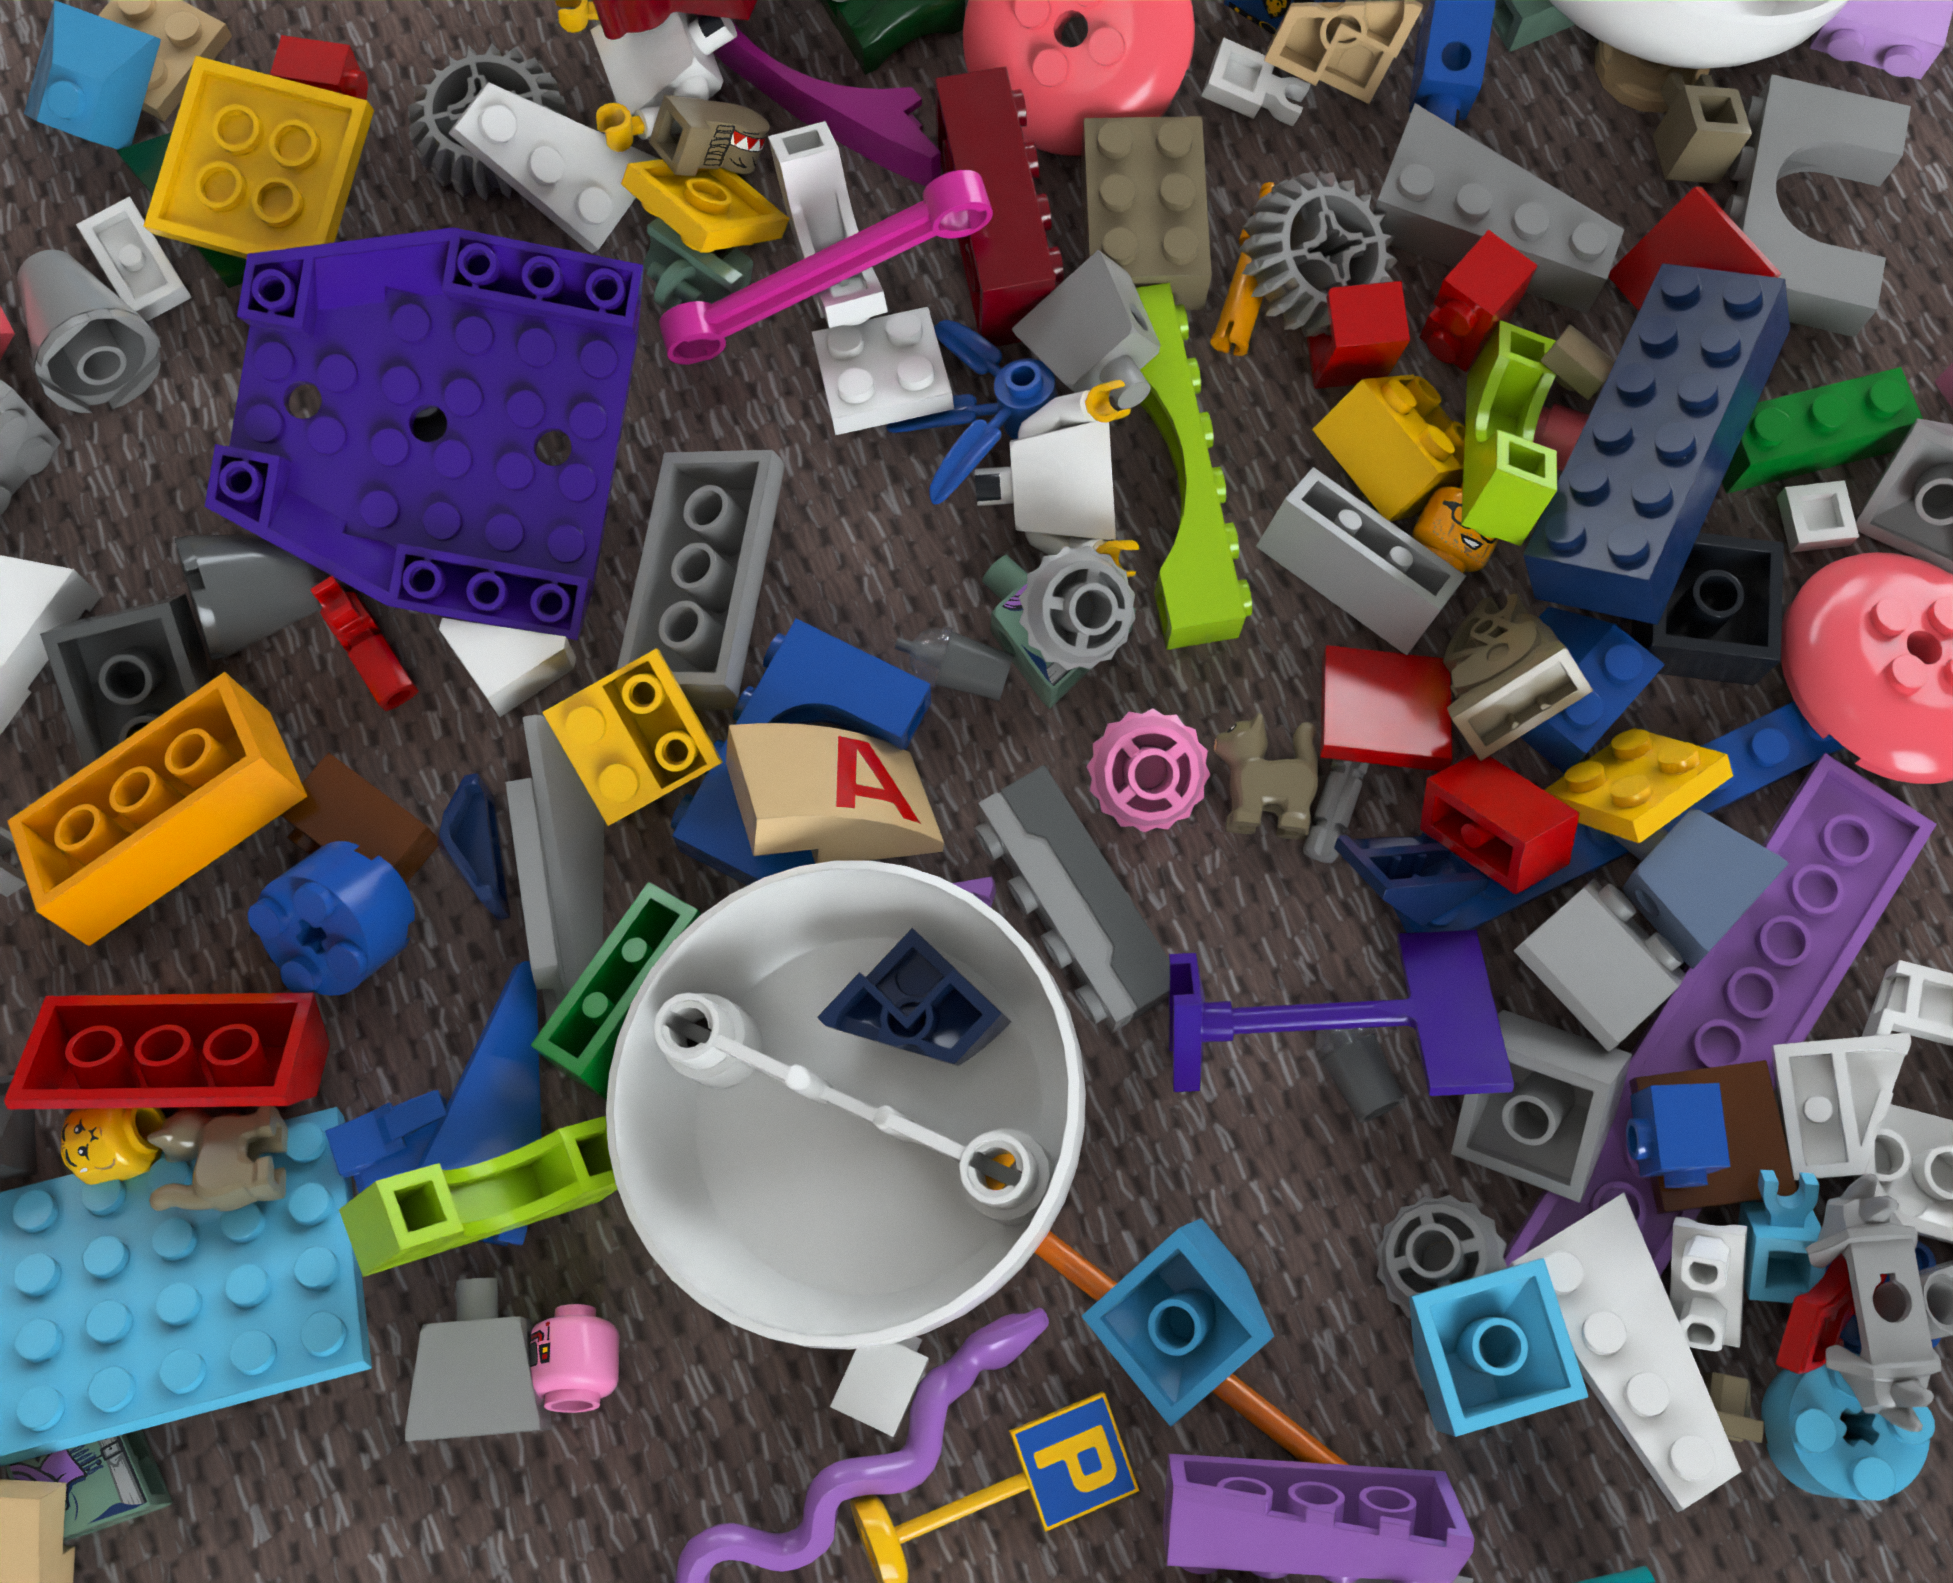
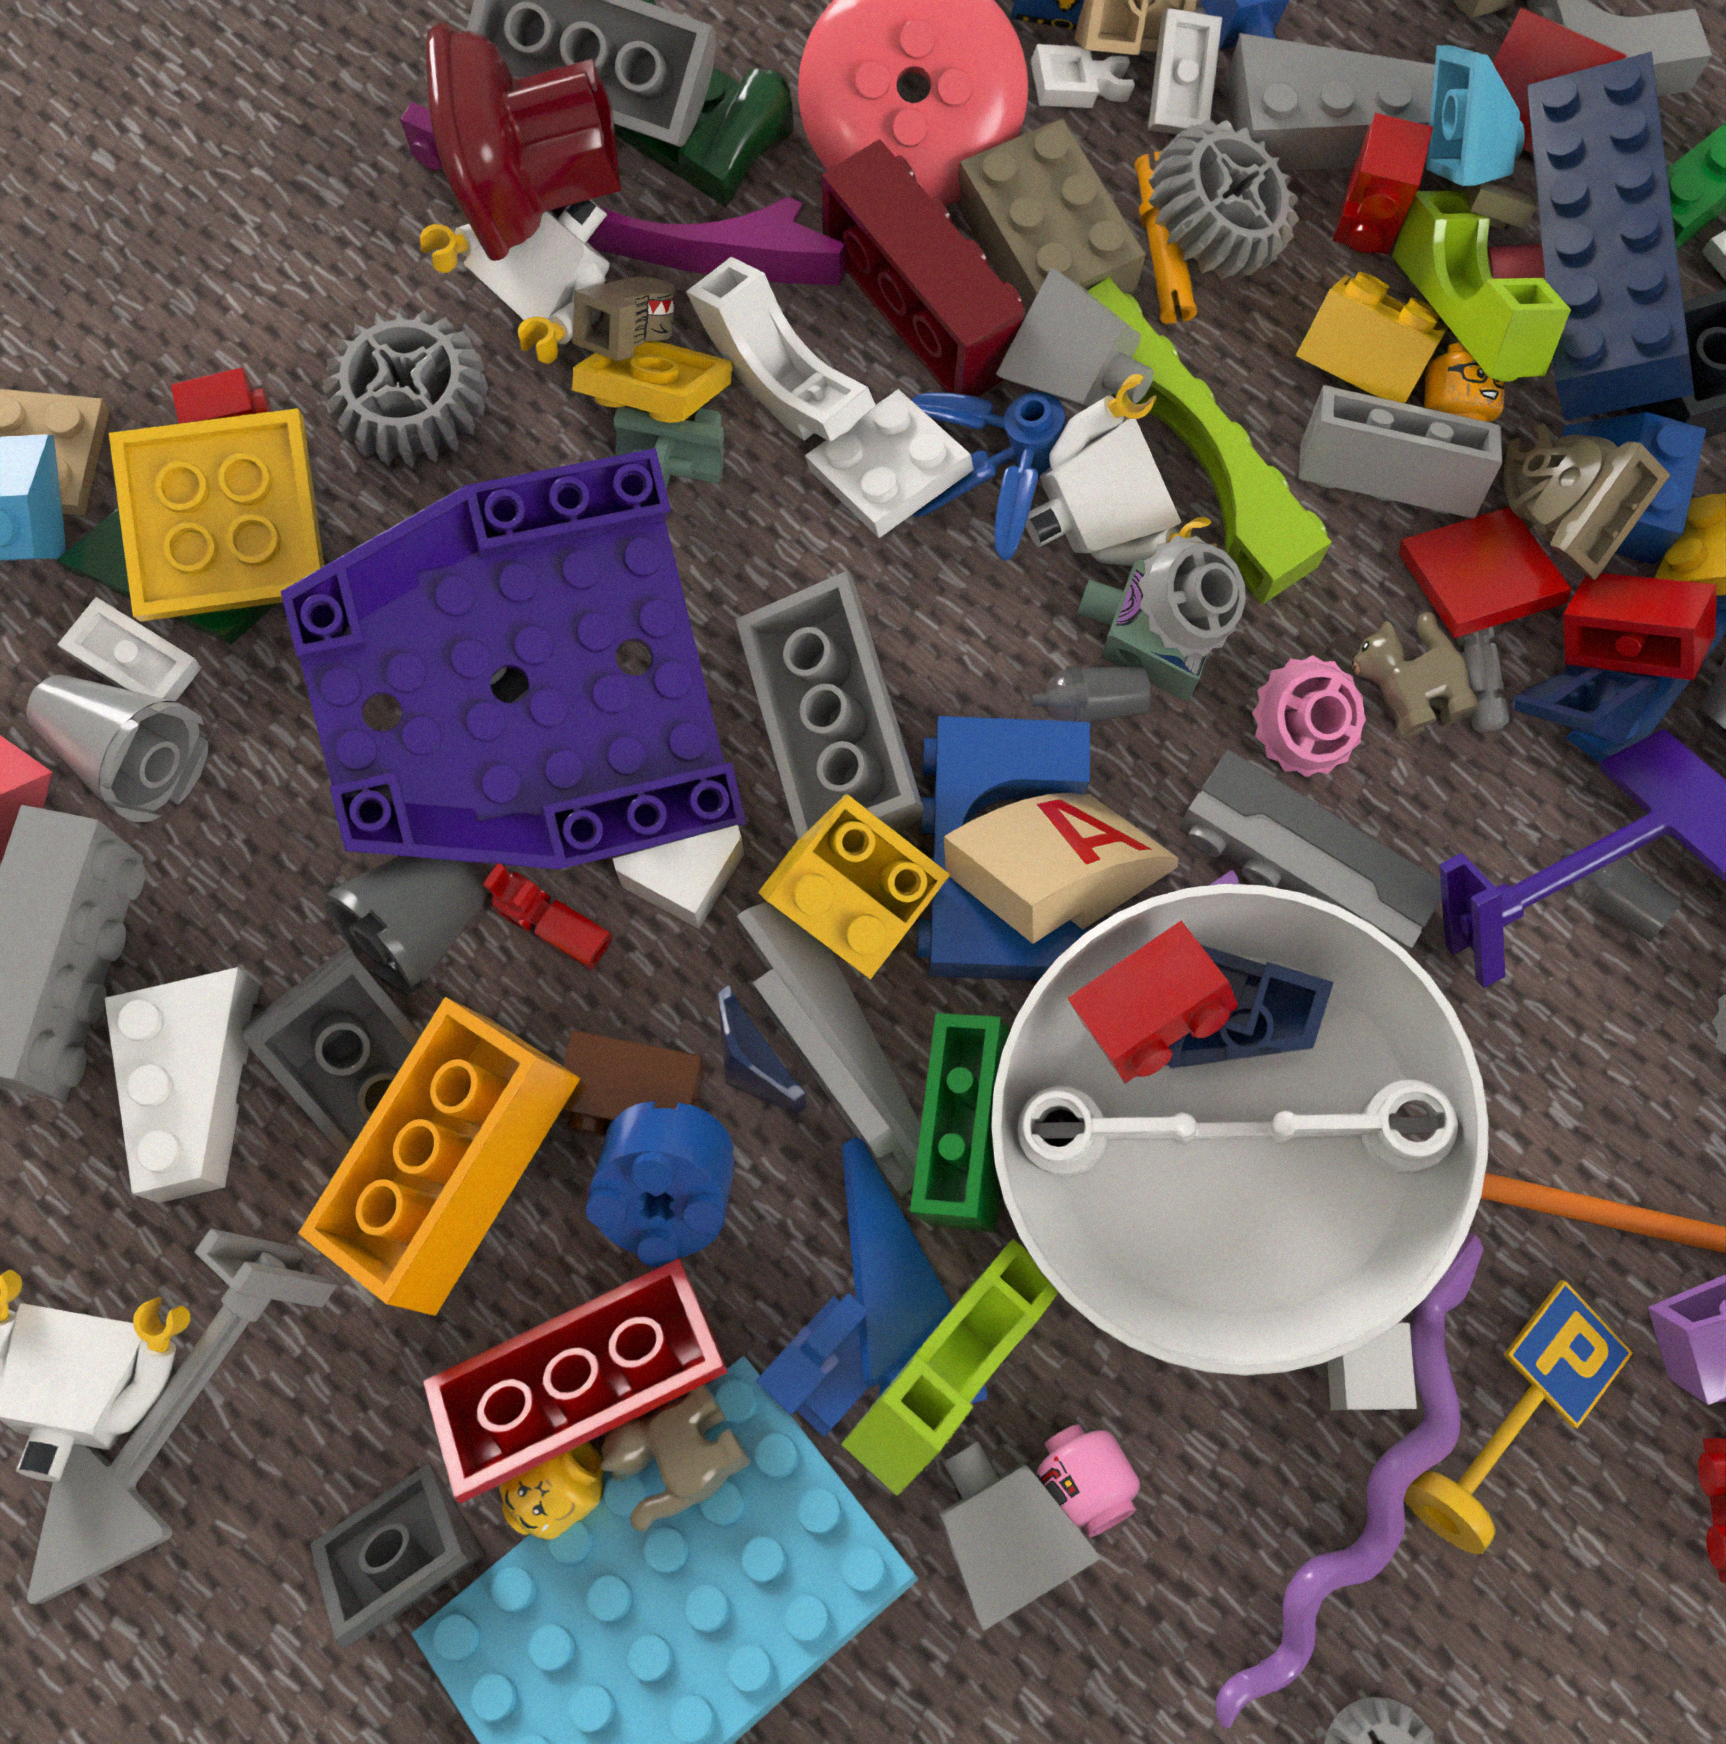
camera: 25 degrees left, 0 degrees up
white wing [448,82,659,253] -> none
dark pink piece [659,170,993,365] -> none
dark azure slope [1082,1218,1275,1427] -> none
red panel [1307,281,1410,389] -> none
none -> red brick [1067,920,1238,1084]
none -> white plate [1148,8,1222,135]
none -> medium azure slope [1426,45,1524,186]

